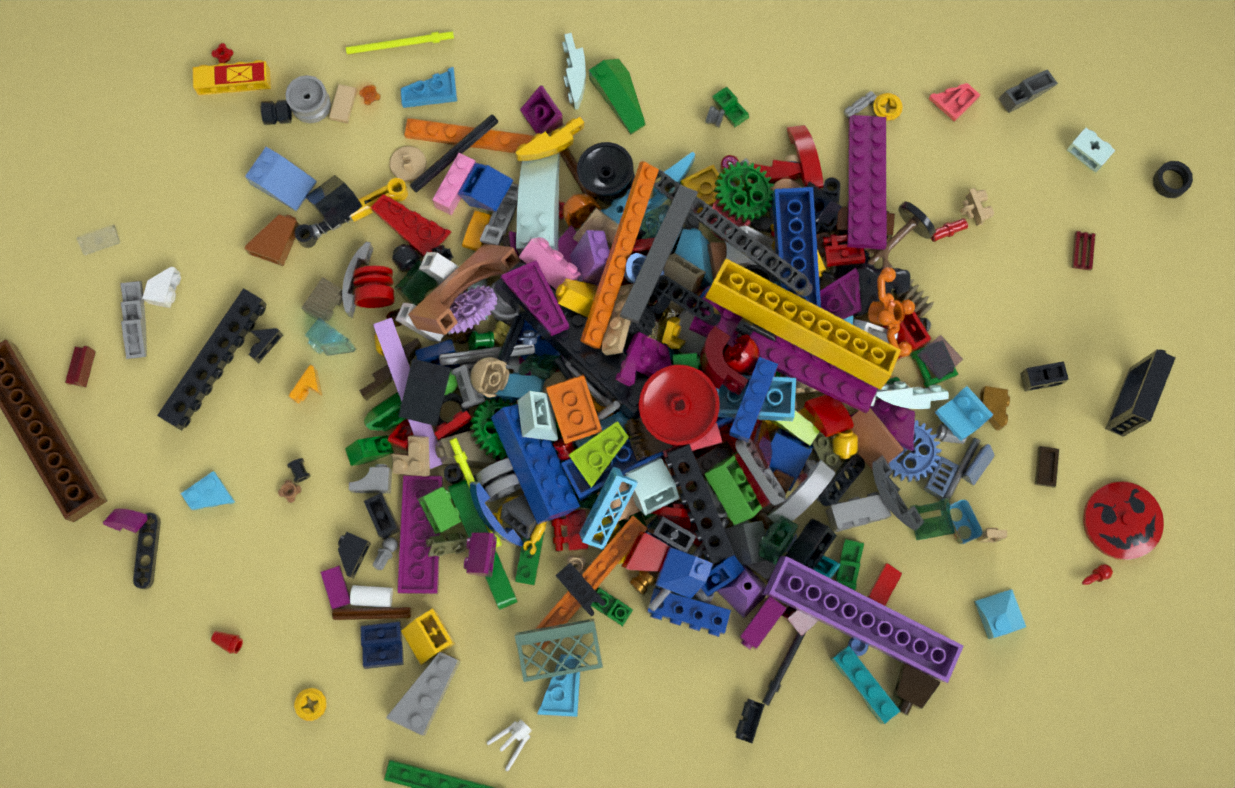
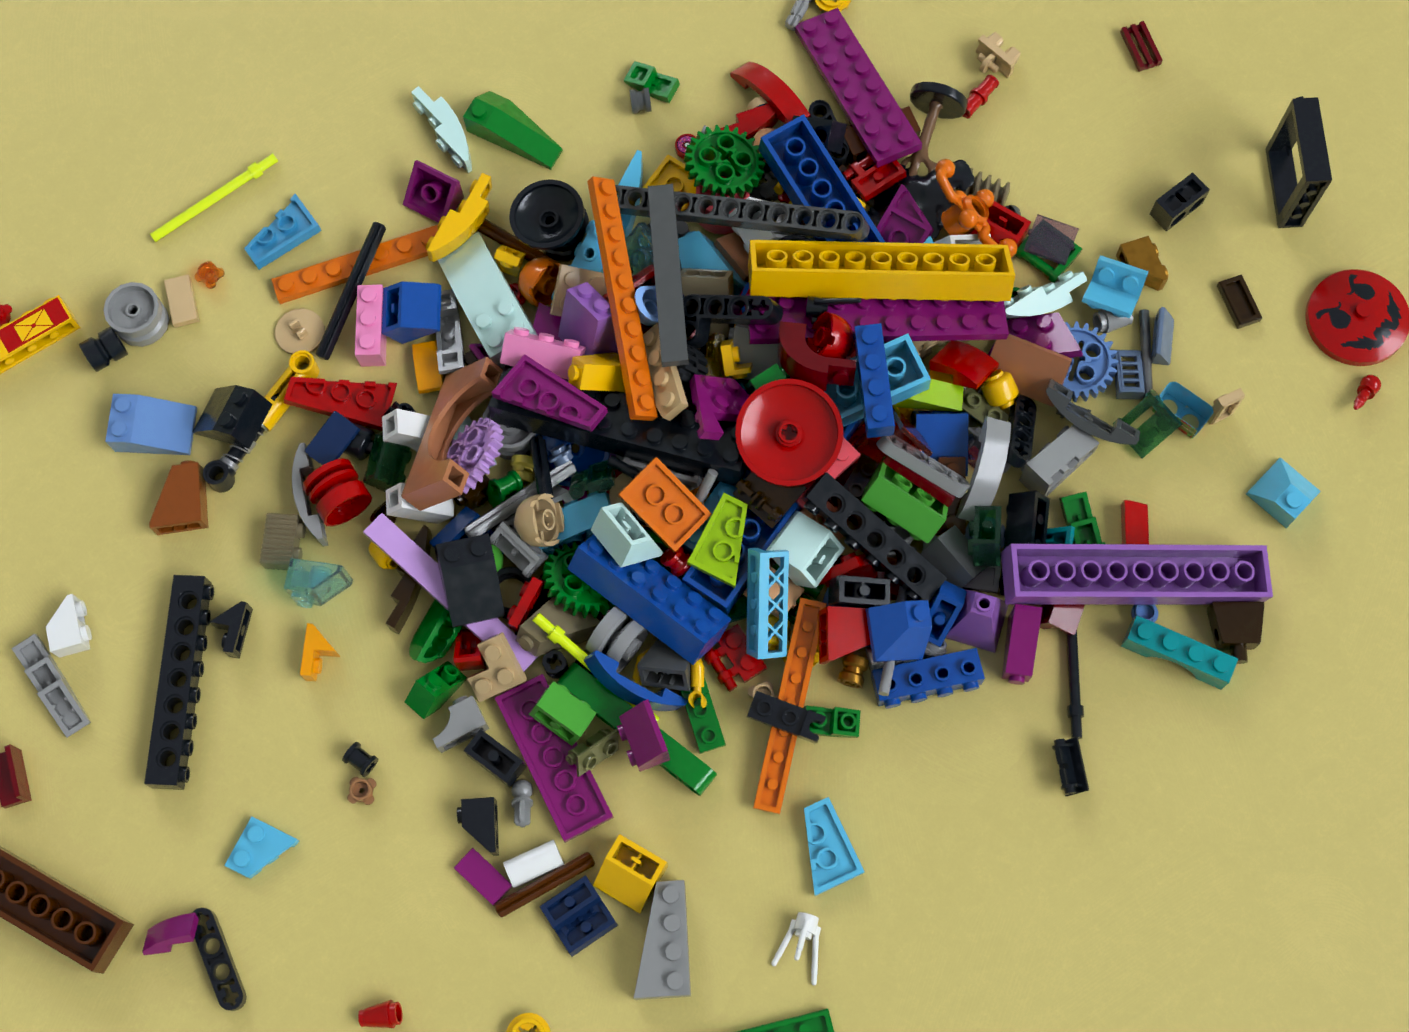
camera: 25 degrees left, 5 degrees down
sand green fence [515,618,603,682] -> none
none -> dark blue slope [304,411,361,465]
none -> yellow bracket [494,245,526,277]

